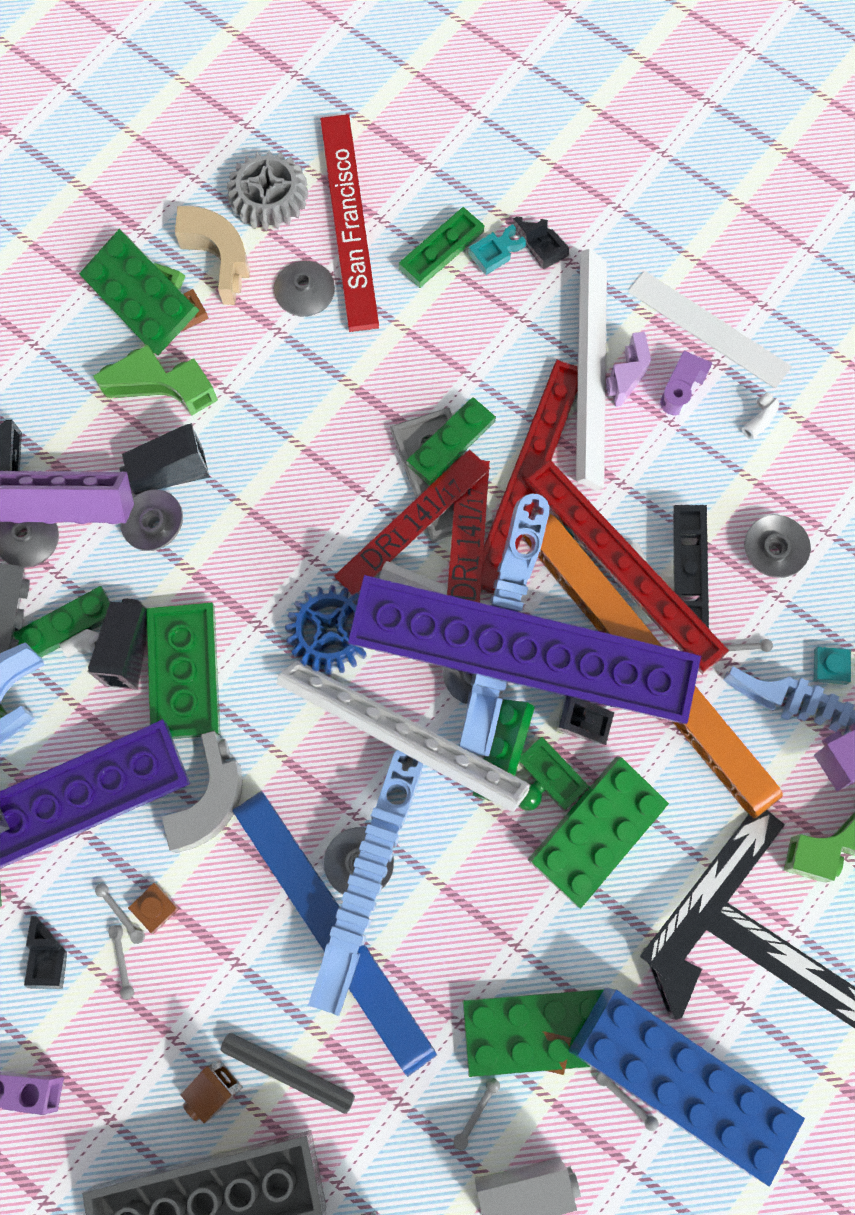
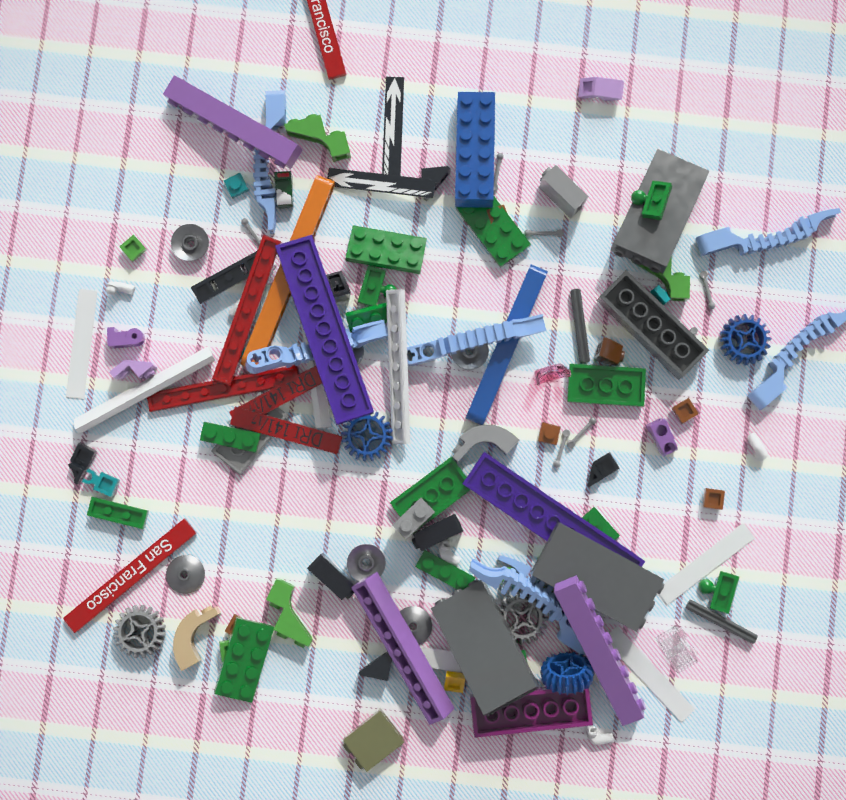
camera: 125 degrees left, 10 degrees up
none -> bright green plate [119,234,147,262]
none -> dark green leg [274,171,294,209]
none -> light grey brick [392,498,434,539]
none -> clear pink helmet [534,363,571,386]
none -> green plate [567,364,646,407]
none -> dark orange plate [671,398,699,424]

